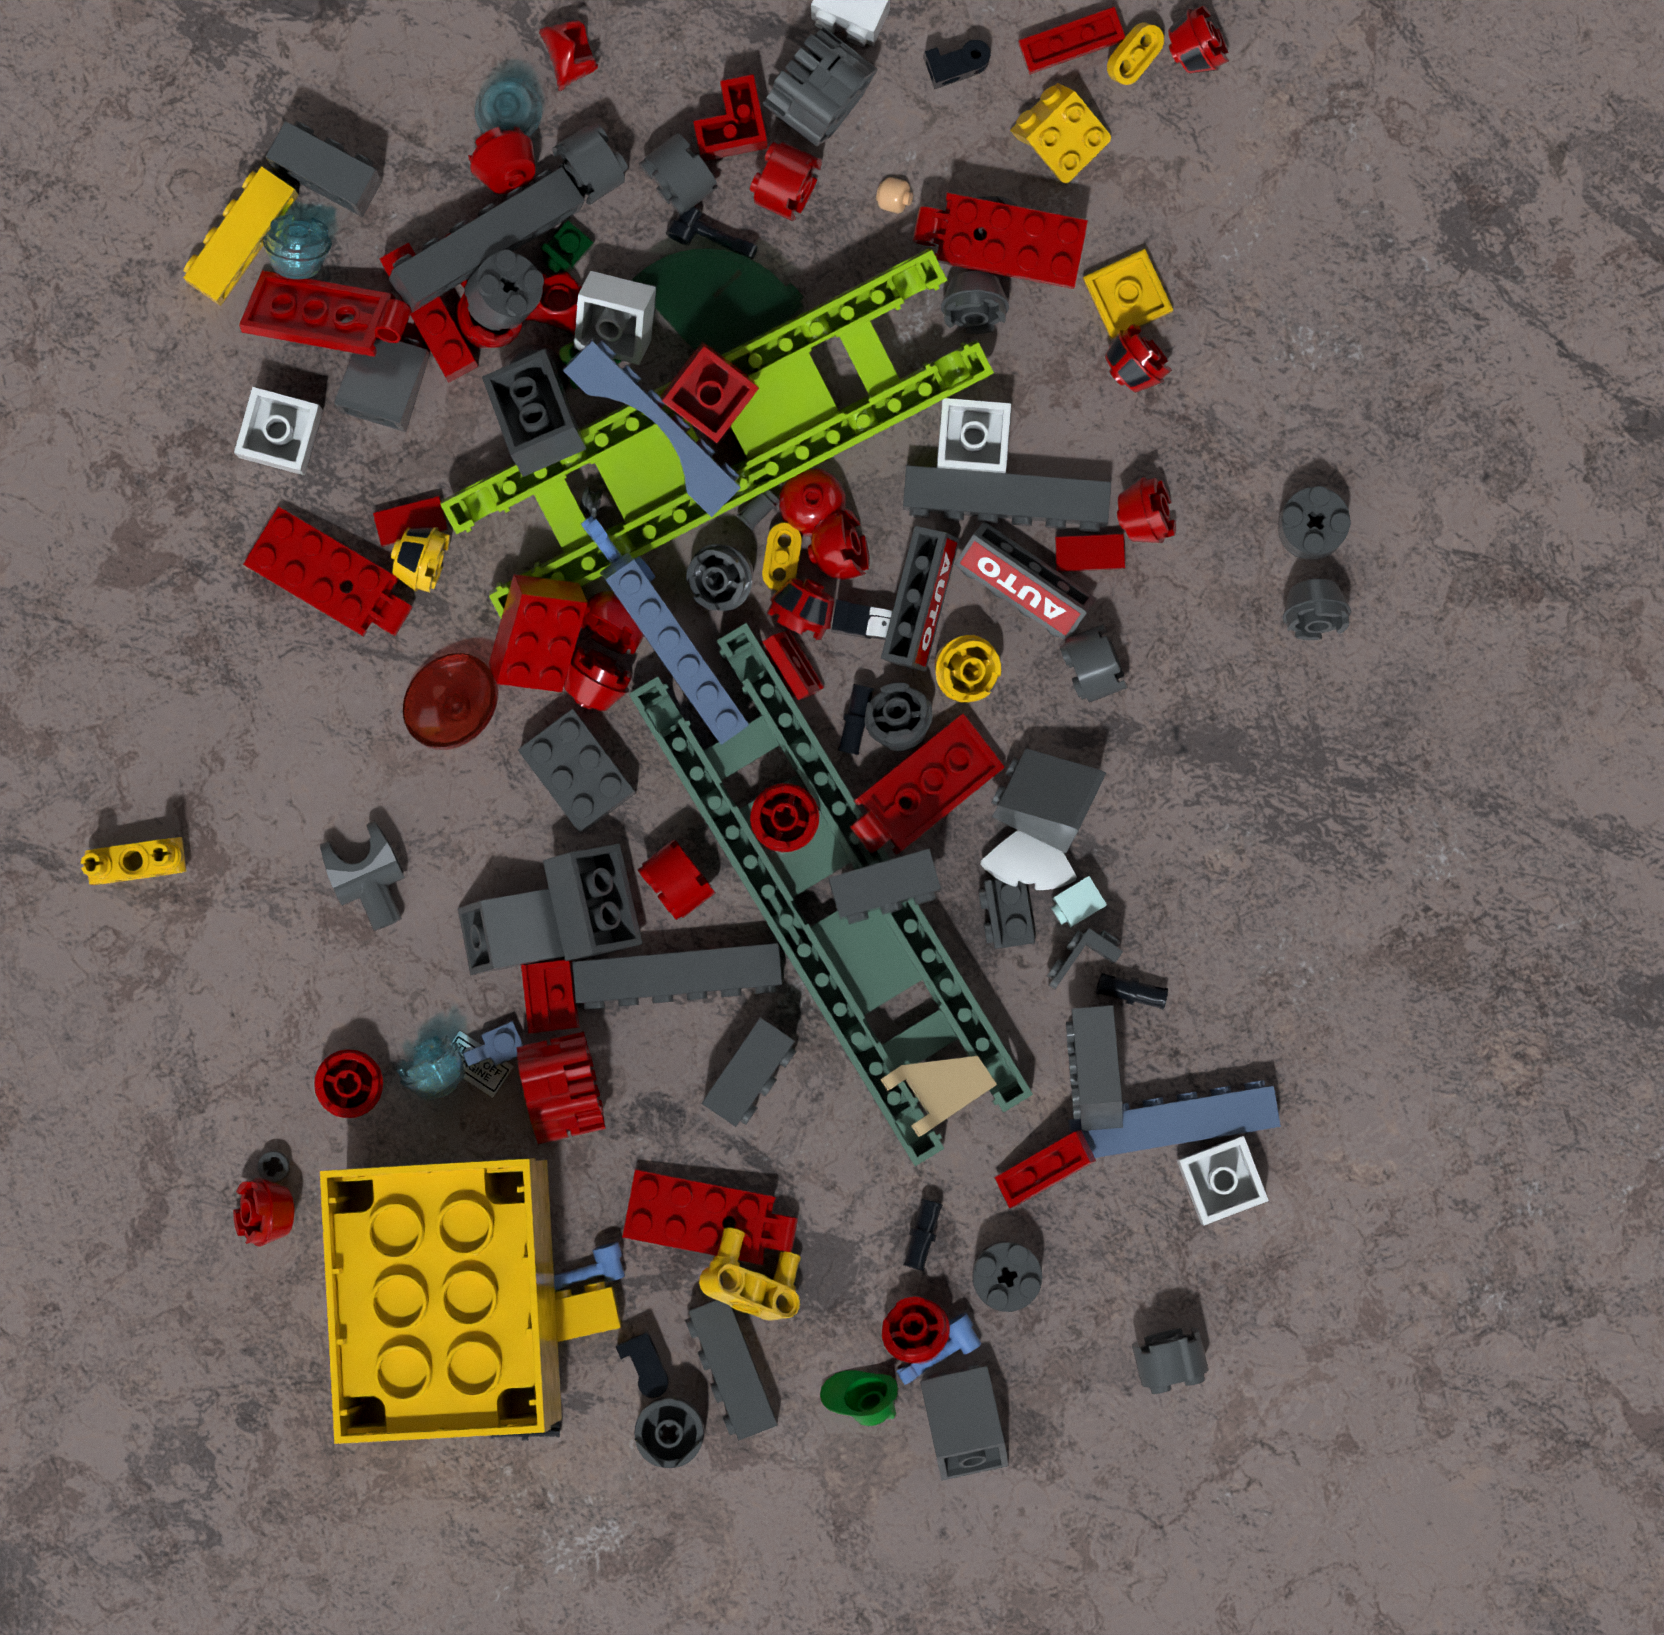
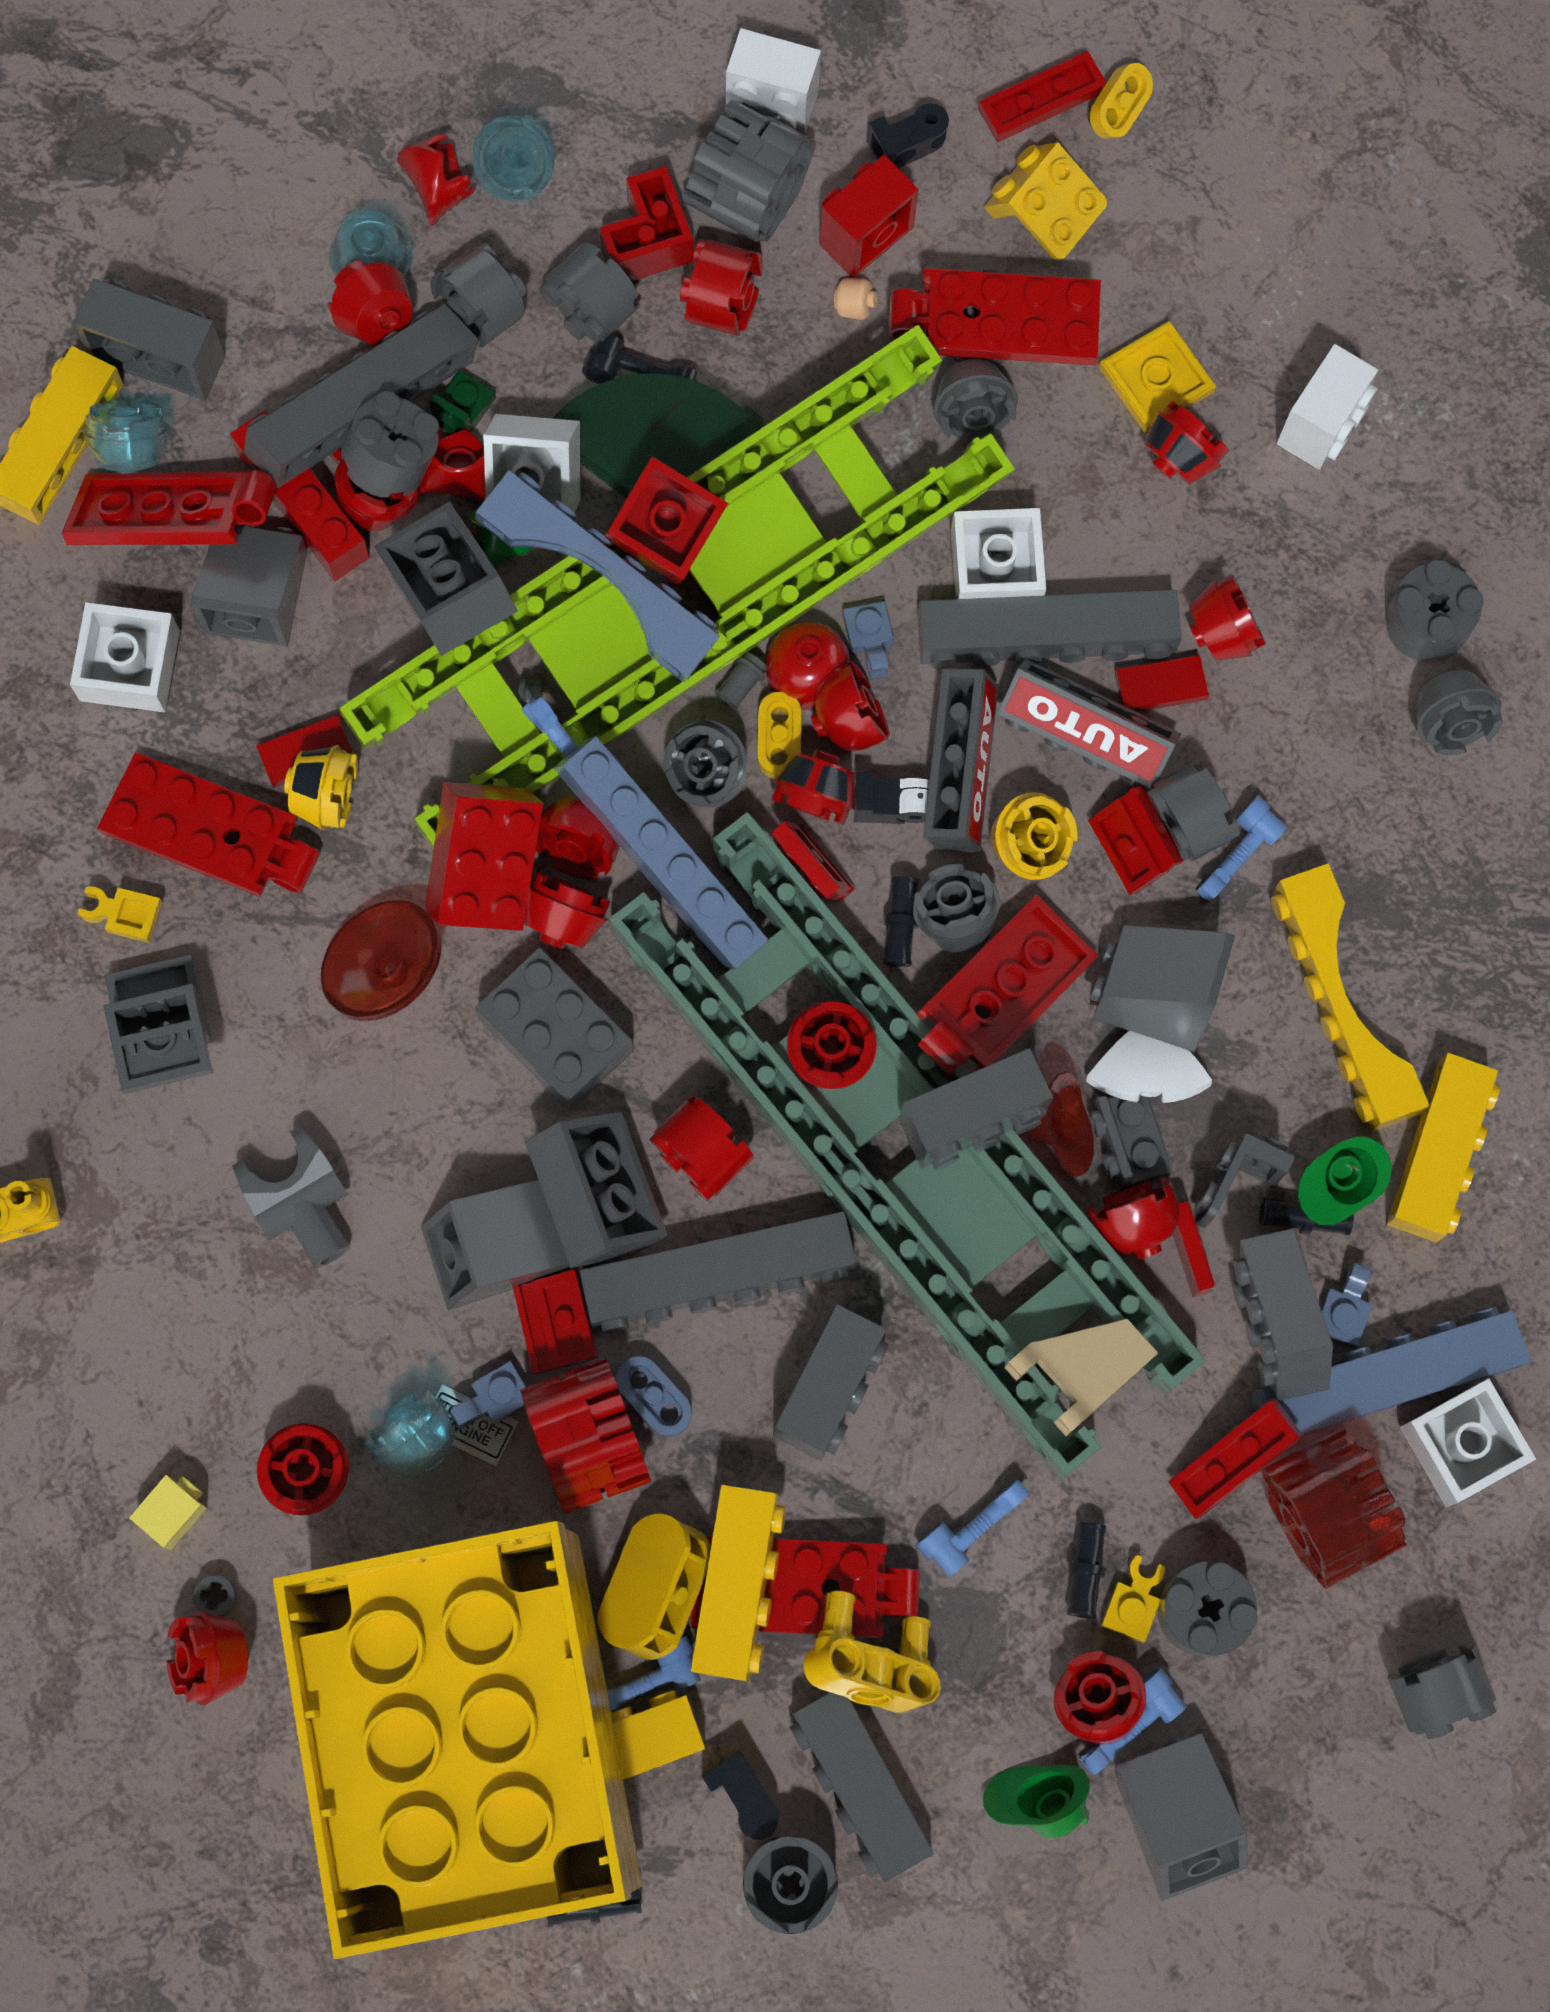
camera: 15 degrees left, 10 degrees down
light aqua brick [1051,876,1107,928] -> none
red cone [1168,6,1229,74] -> none
none -> yellow plate [78,886,163,944]
none -> dark grey bracket [103,954,213,1094]
none -> light yellow brick [129,1475,207,1551]
none -> clear light blue cone [473,116,554,201]
none -> yellow brick [597,1513,711,1660]
none -> sand blue plate [616,1356,692,1437]
none -> yellow brick [691,1485,786,1682]
none -> red brick [819,155,919,278]
none -> sand blue plate [842,601,894,680]
none -> medium blue brick [915,1480,1030,1577]
none -> clear red piece [1028,1071,1094,1177]
none -> red cylinder [1085,1179,1179,1259]
none -> red plate [1088,786,1183,895]
none -> yellow plate [1100,1555,1165,1643]
none -> red tile [1172,1201,1215,1297]
none -> medium blue brick [1196,795,1288,903]
none -> clear red piece [1262,1427,1407,1589]
none -> yellow arch [1271,863,1430,1132]
none -> white brick [1277,344,1378,470]
none -> green piece [1298,1136,1392,1225]
none -> sand blue plate [1321,1263,1373,1348]
none -> yellow brick [1386,1053,1500,1243]

